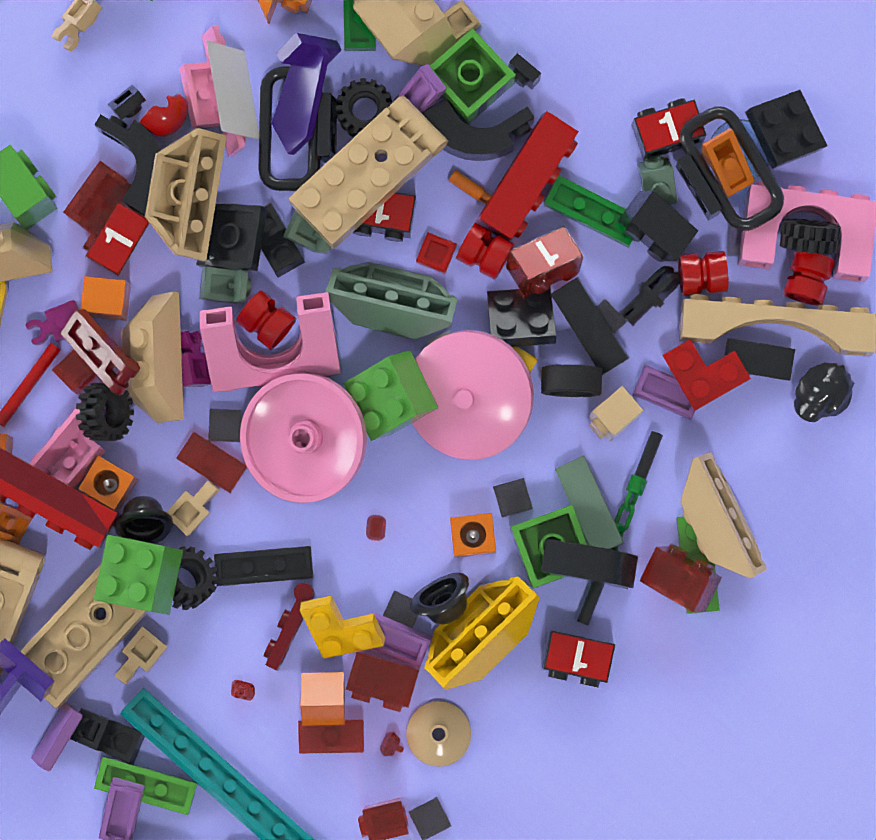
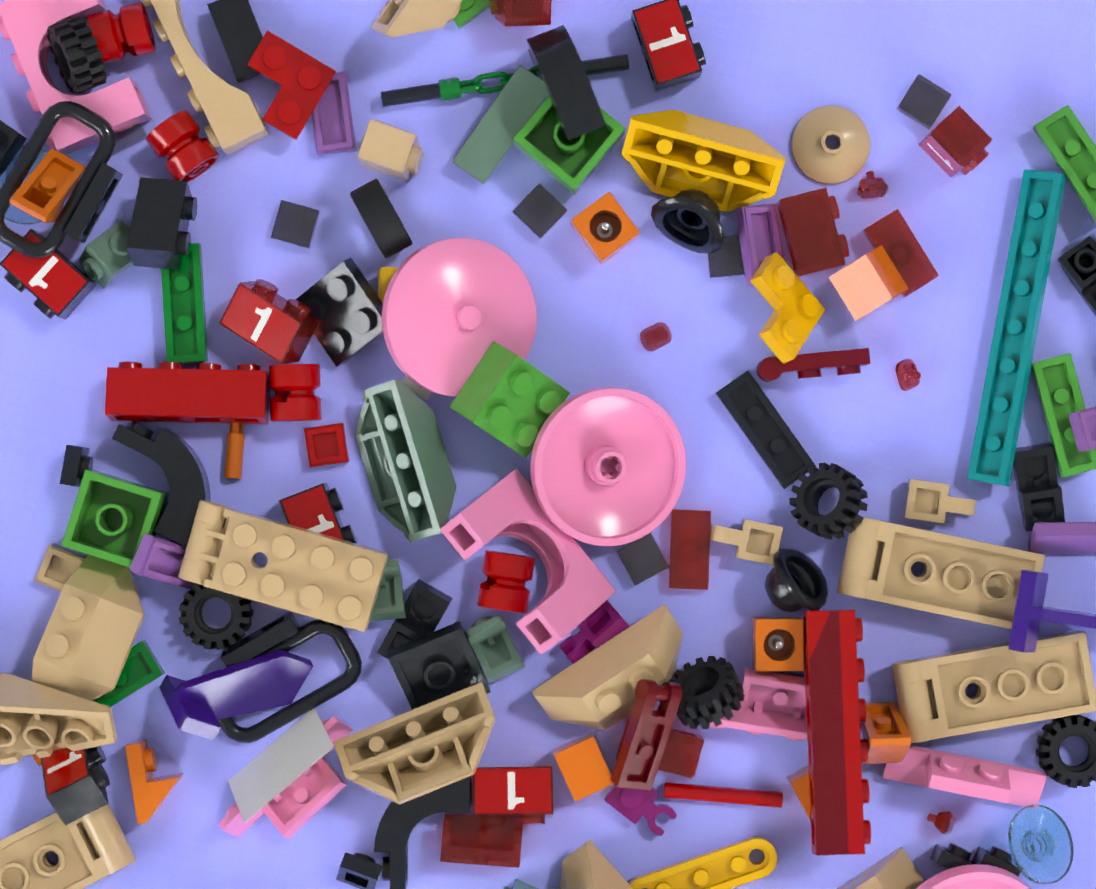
camera: 120 degrees left, 5 degrees up
bright green brick [93,535,183,615] -> none
red hair [139,94,188,137] -> none
black tile [550,276,630,375] -> none
black arm [619,266,680,327] -> none

